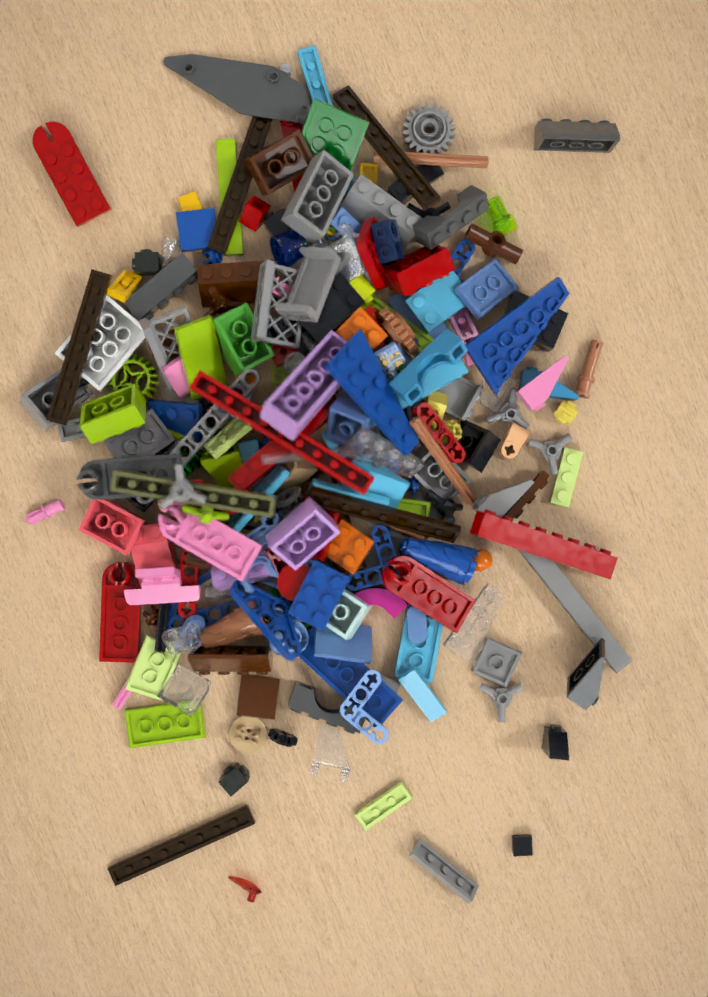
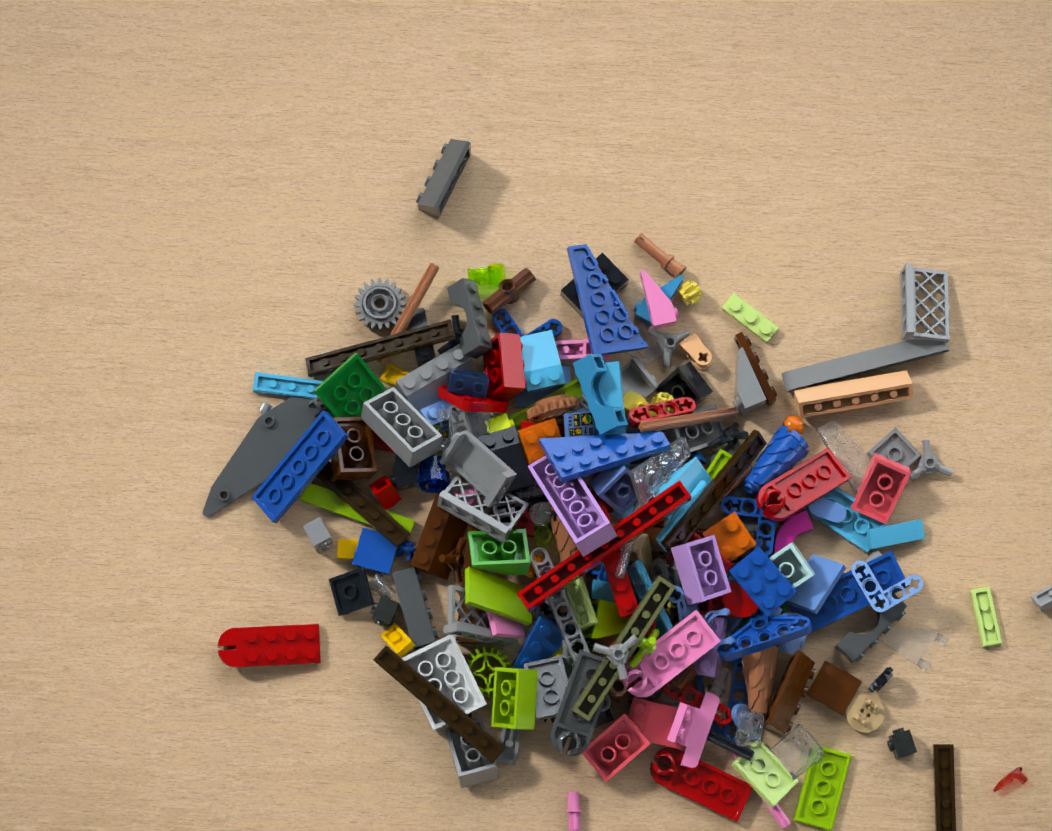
camera: 70 degrees left, 10 degrees down
reddish brown plate [143,605,159,626] -> none
medium blue tile [454,258,519,320] -> none
brick [470,509,618,580] -> none
light grey piece [528,433,573,475] -> none
black slope [542,724,569,761] -> none
slope [567,638,605,710] -> none
none -> blue plate [252,410,349,523]
none -> light grey brick [303,517,333,552]
none -> black tile [329,567,375,616]
none -> light nougat brick [794,370,913,418]
none -> coral slope [851,452,911,524]
none -> light grey fence [900,263,950,342]

